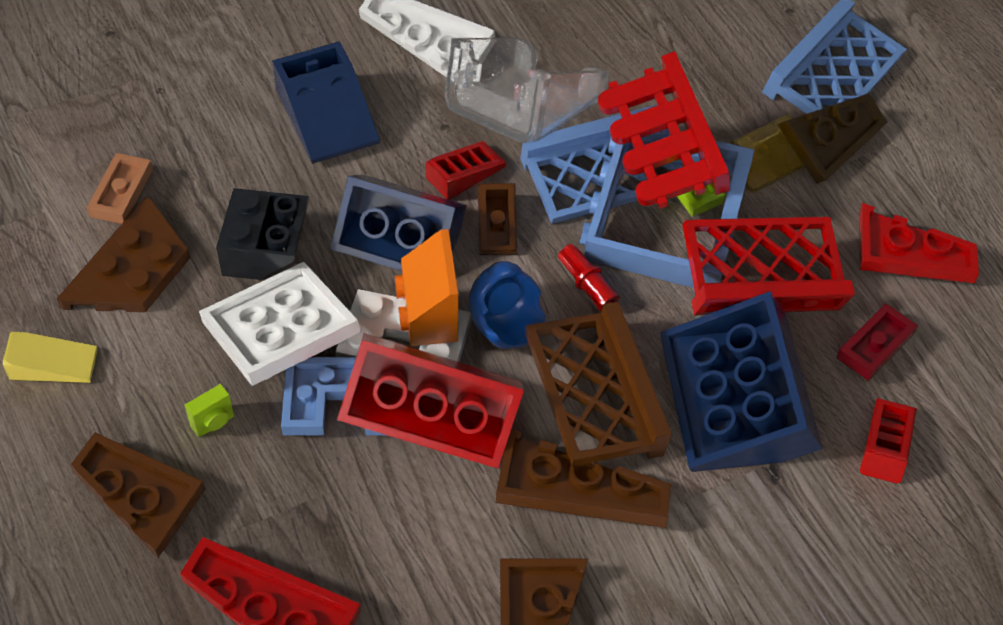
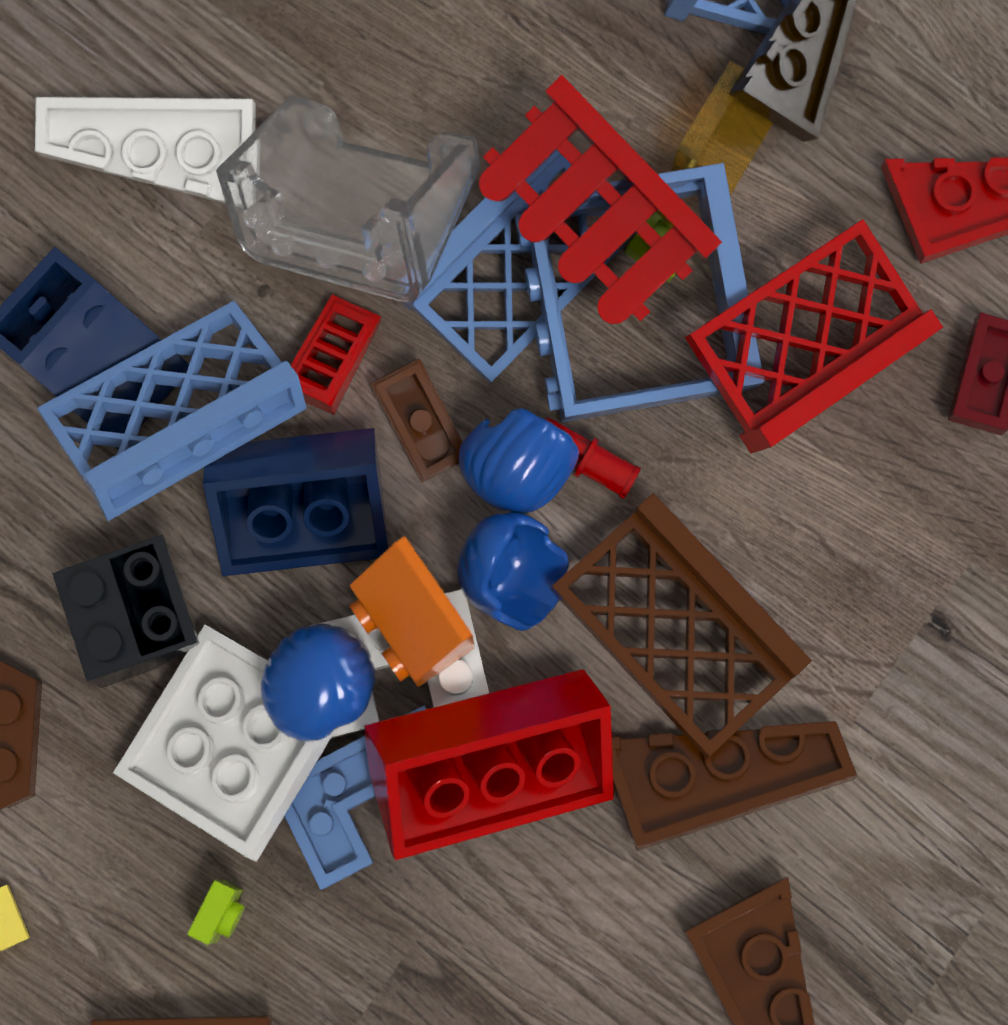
camera: 25 degrees left, 25 degrees up
dark blue slope [660,291,823,472] -> none
none -> medium blue fence [37,301,307,521]
none -> blue piece [261,623,376,741]
none -> blue piece [459,409,579,514]

